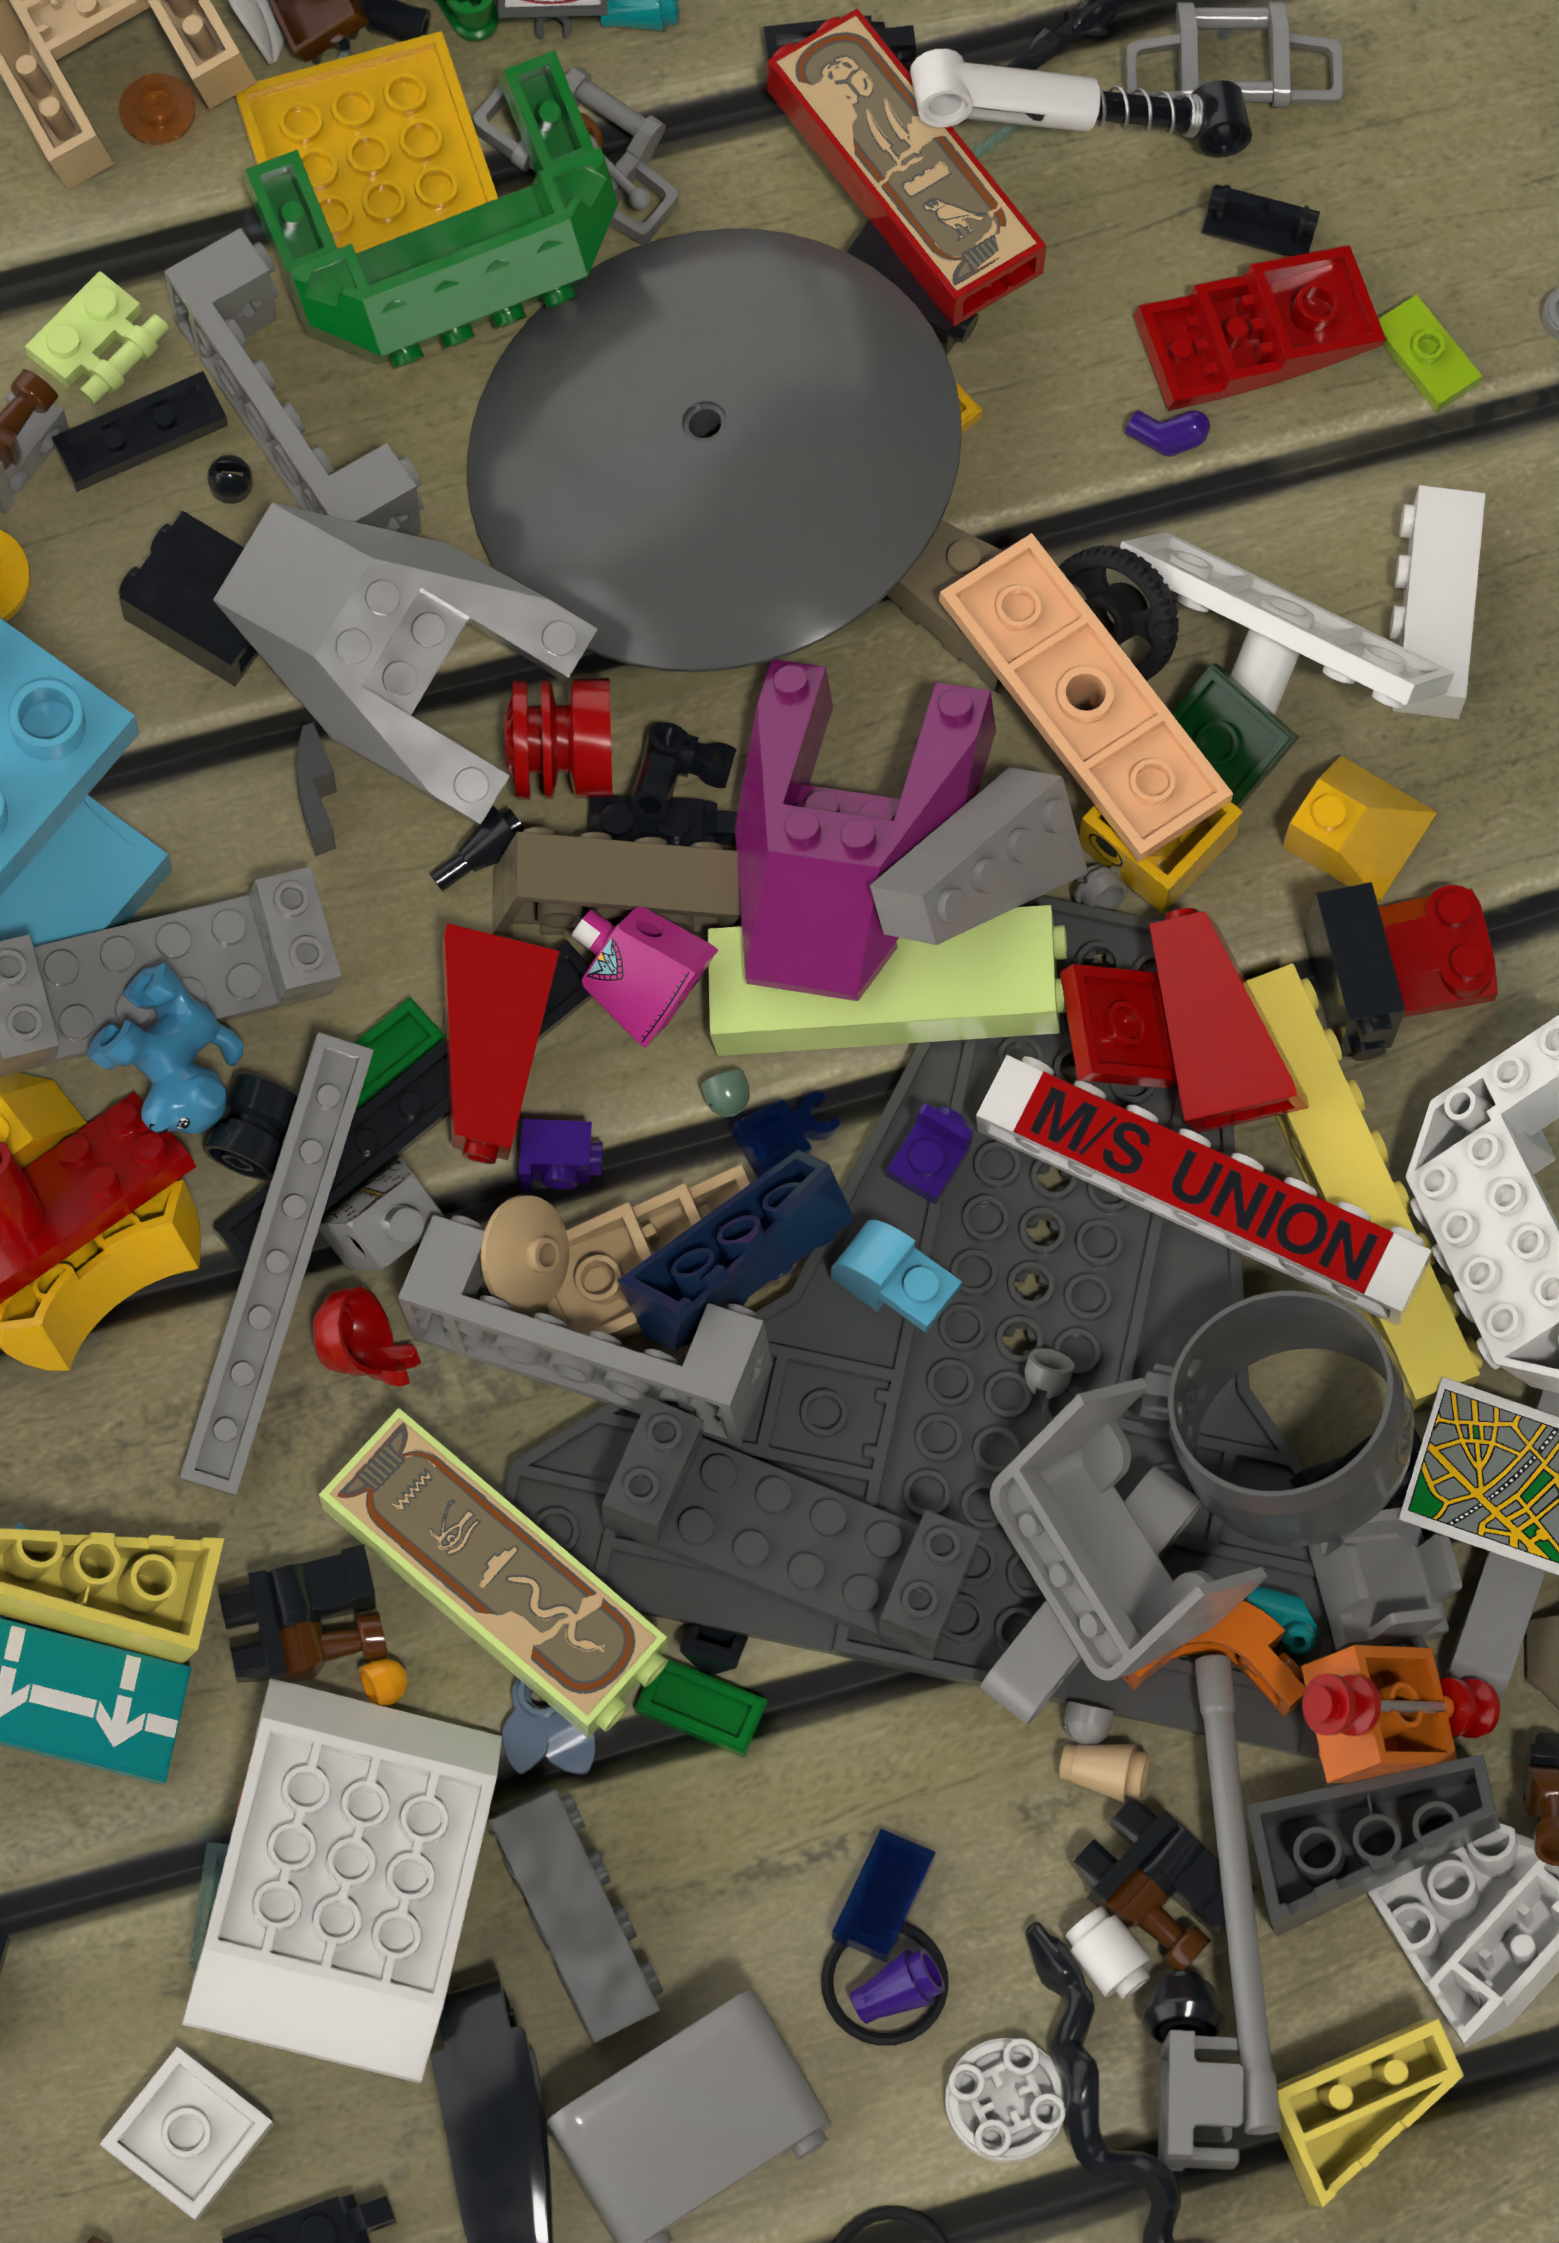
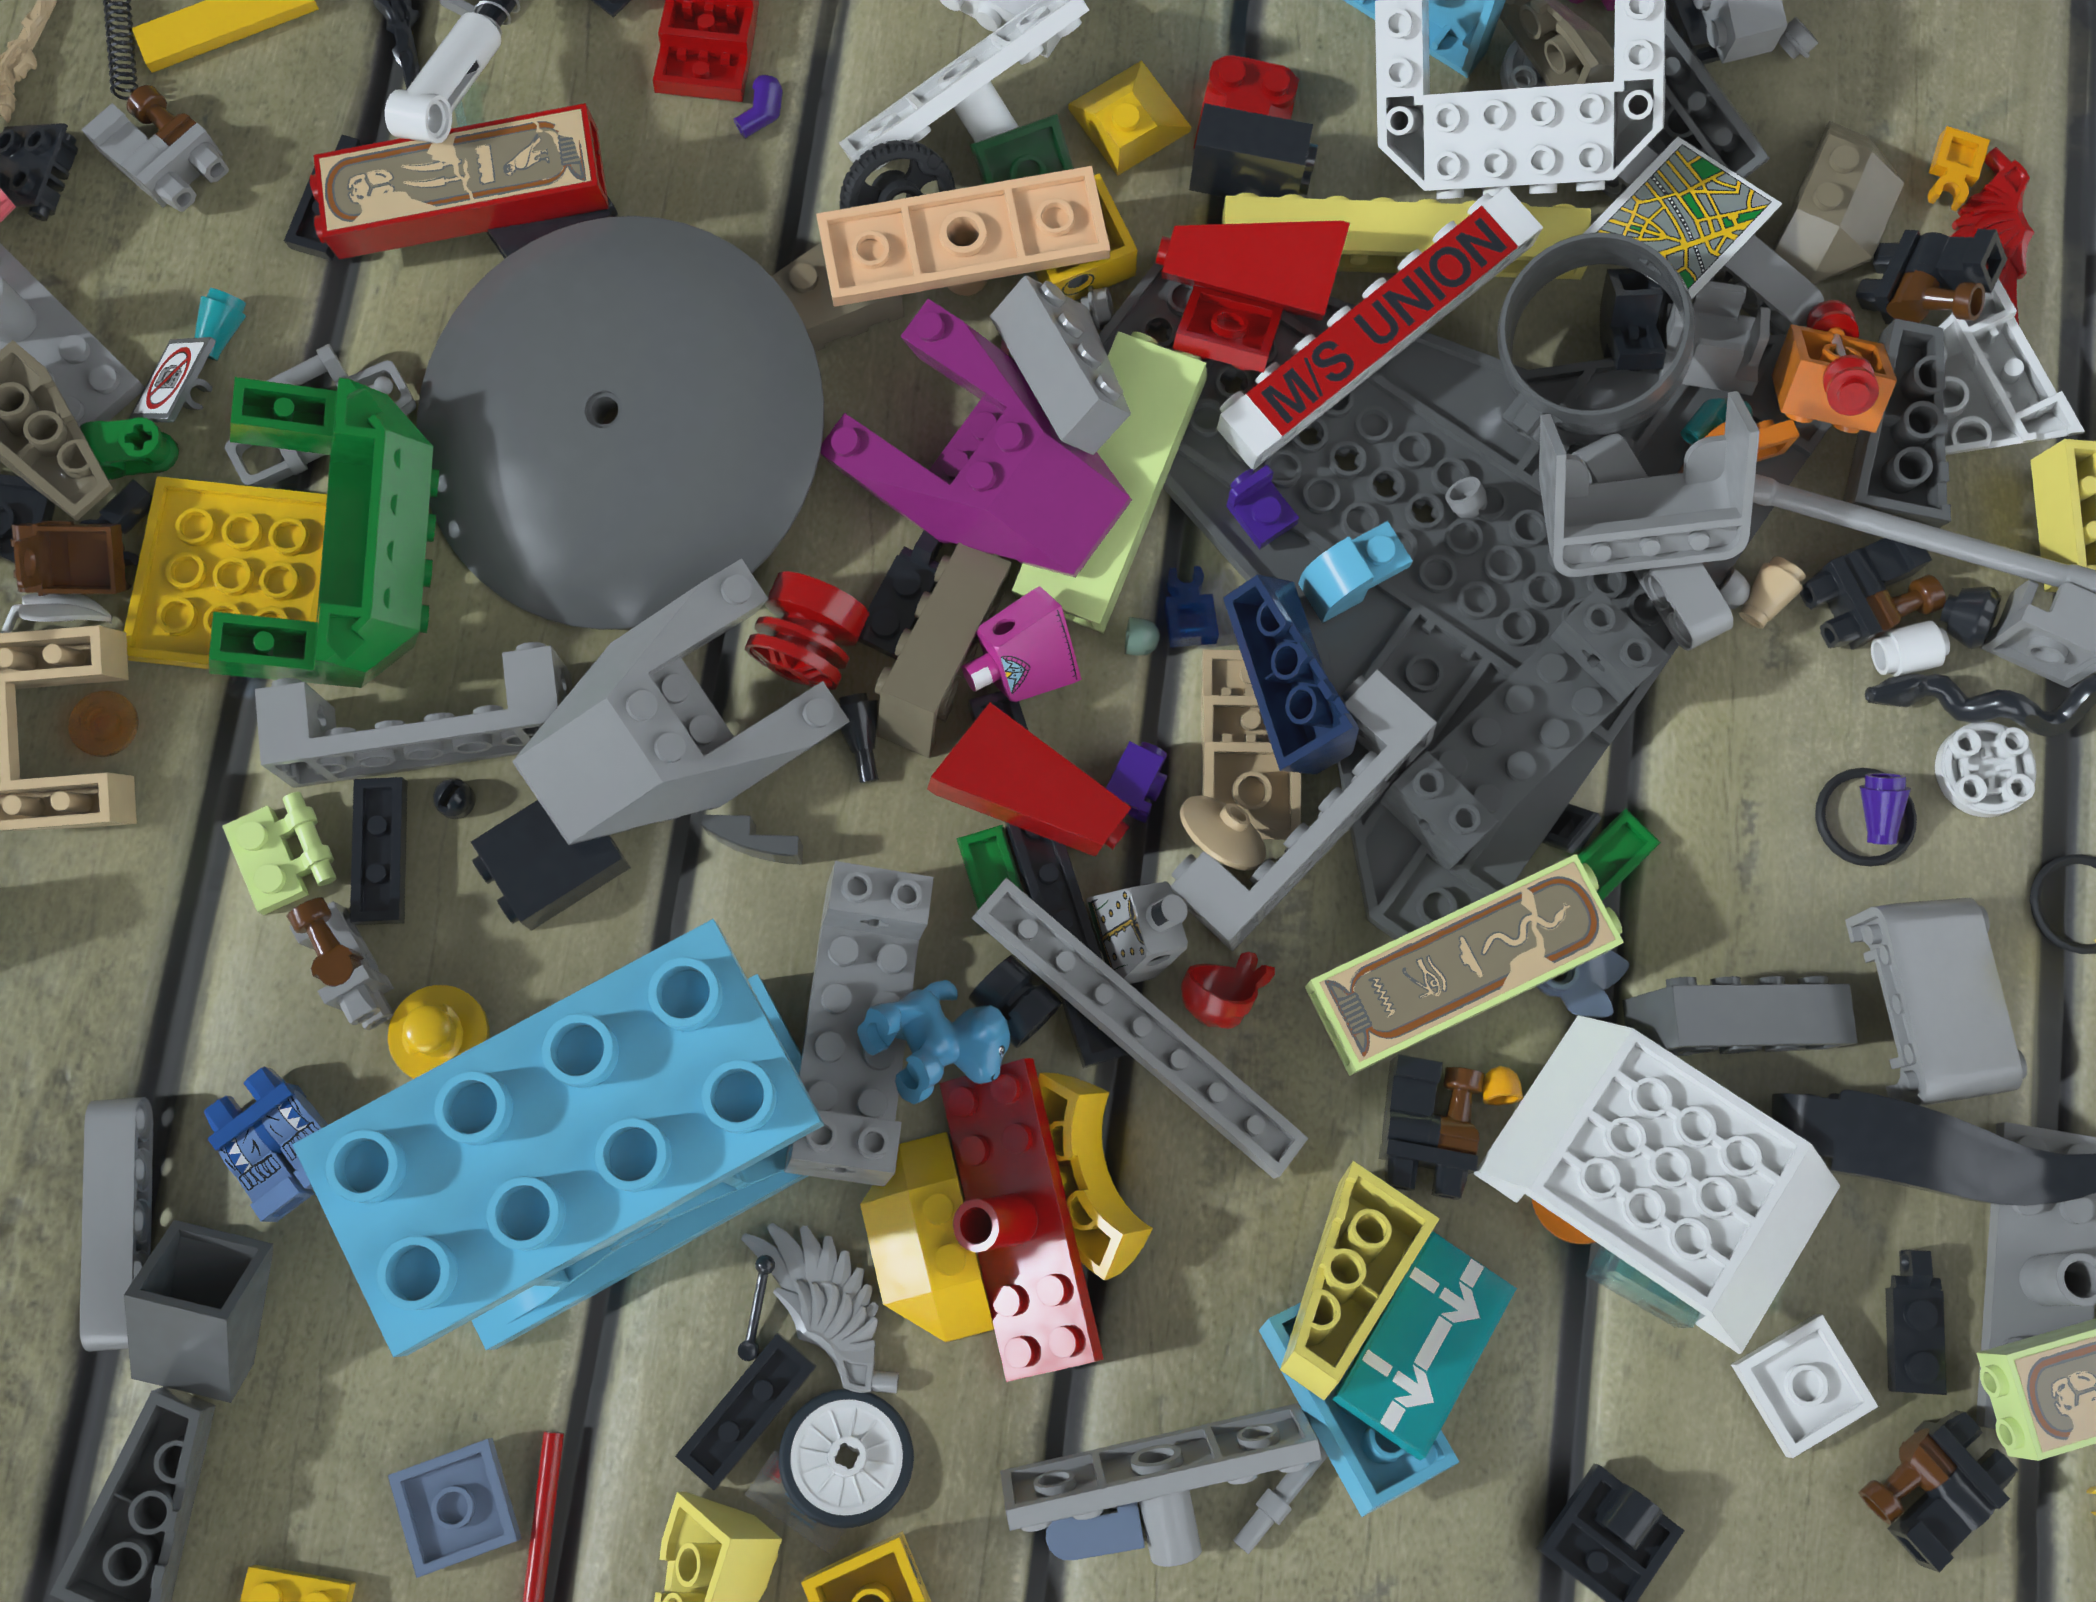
camera: 65 degrees left, 5 degrees up
black bar [631,722,737,821] -> none
clear blue tile [832,1829,936,1963] -> none

